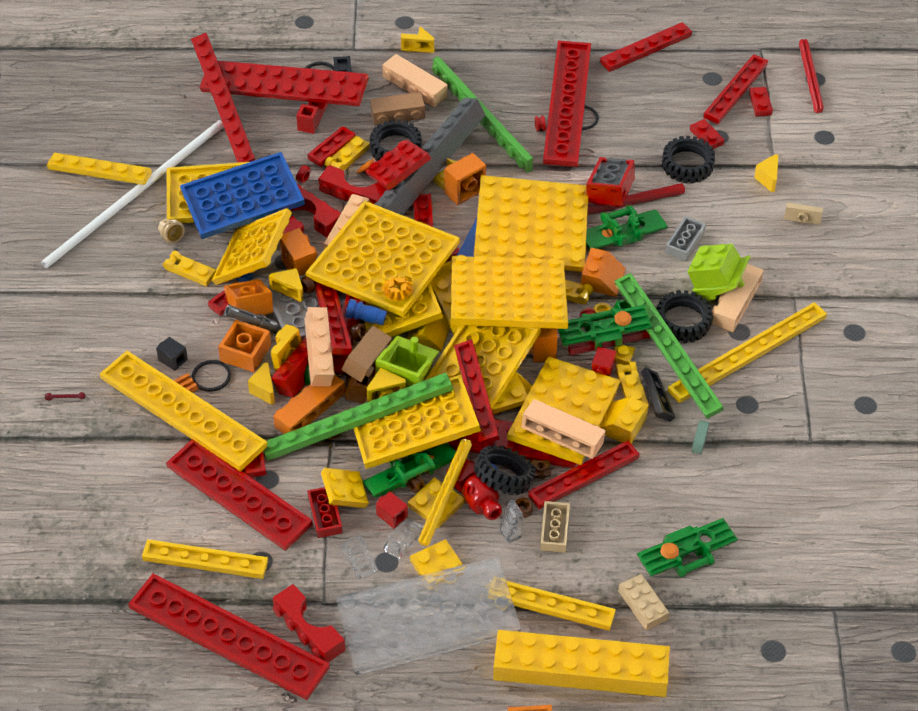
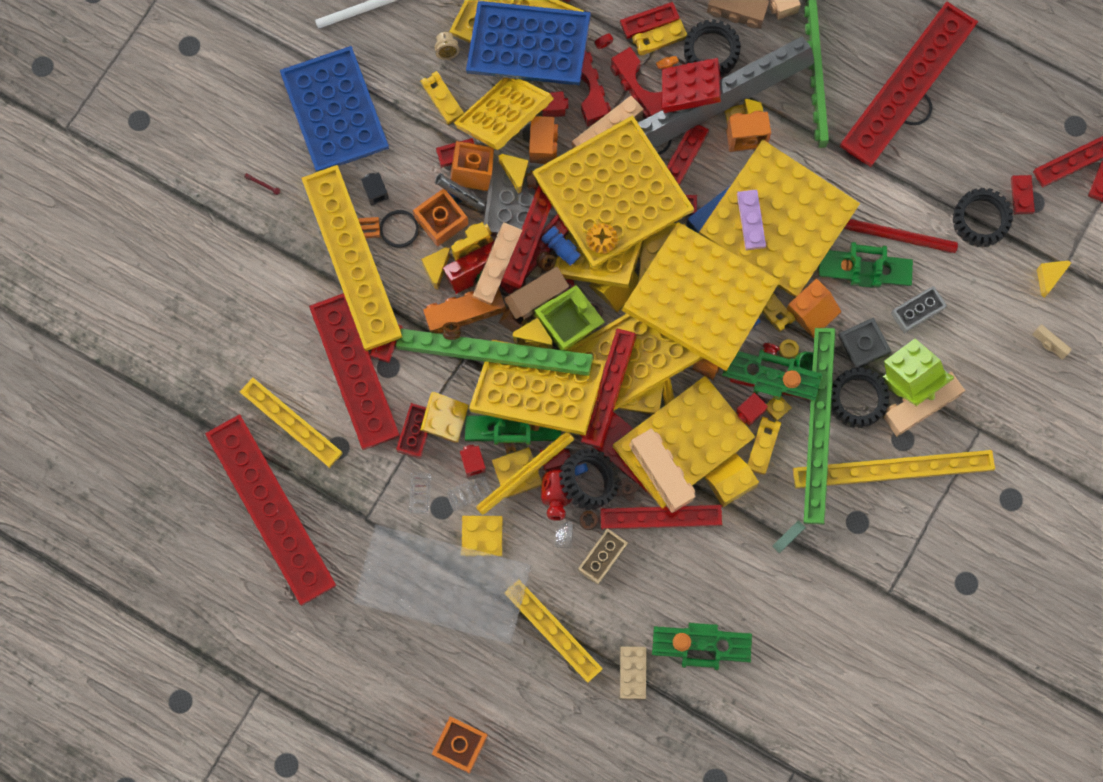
camera: 30 degrees right, 25 degrees up
red arch [273,584,346,663] -> none
yellow brick [493,630,670,697] -> none
red bush [534,115,546,132] -> none
red piece [586,157,635,206] -> none
red plate [600,22,692,72] -> none
black plate [640,367,676,422] -> none
none -> blue plate [280,46,389,172]
none -> reddish brown bush [443,322,461,340]
none -> lavender plate [737,190,766,250]
none -> dark grey plate [838,317,892,369]

